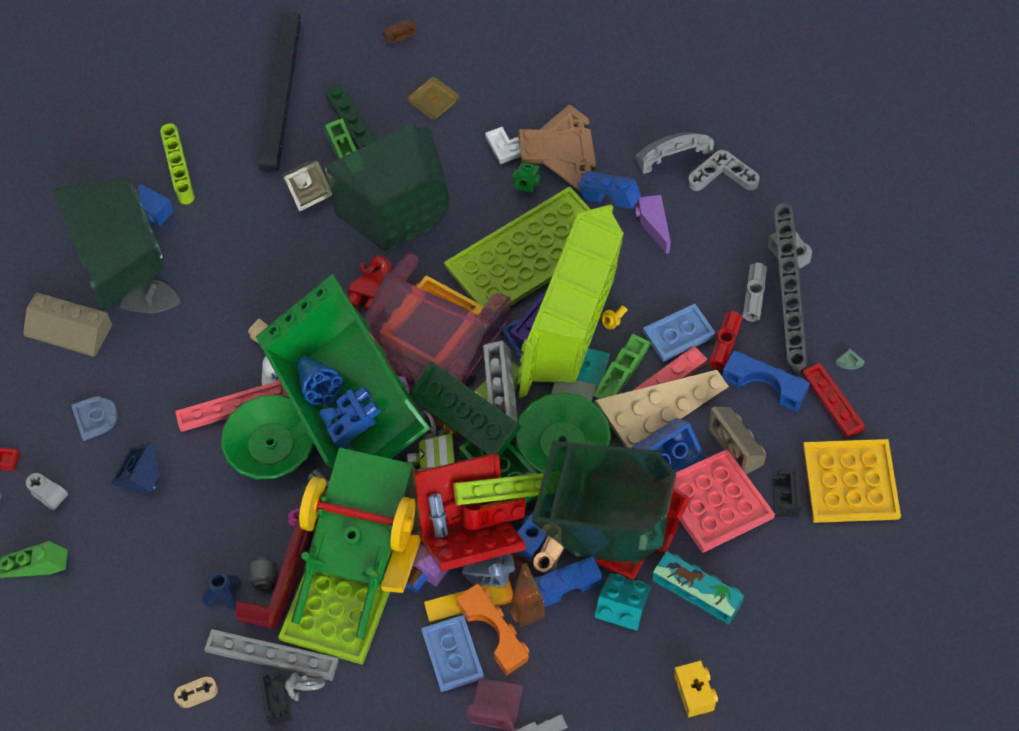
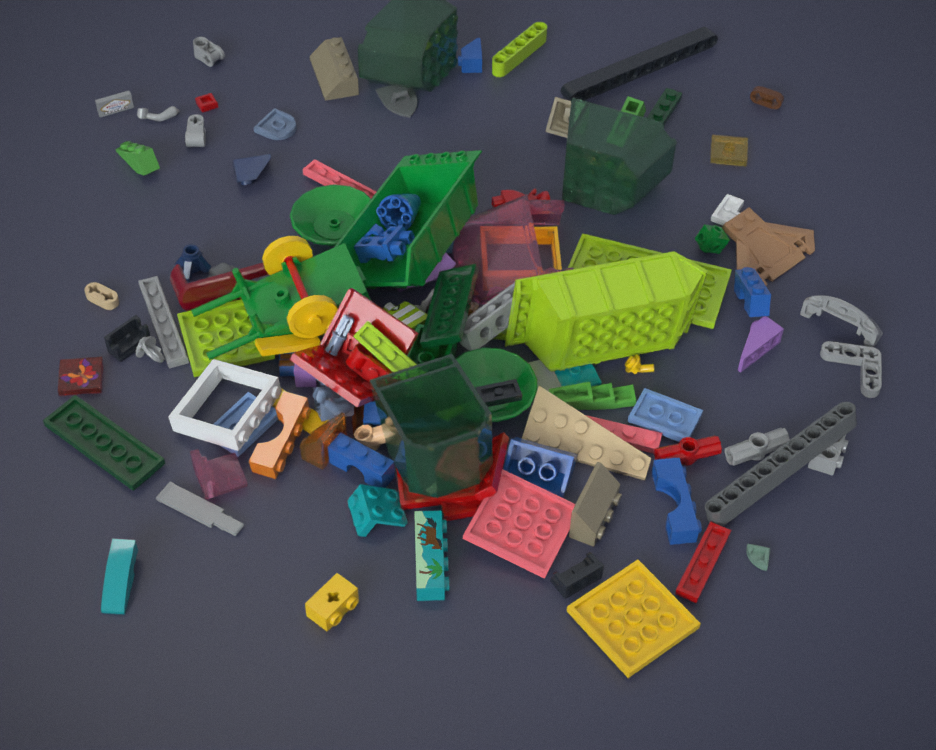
camera: 50 degrees right, 10 degrees down
none -> white window [168,359,282,451]
none -> black plate [475,379,522,409]

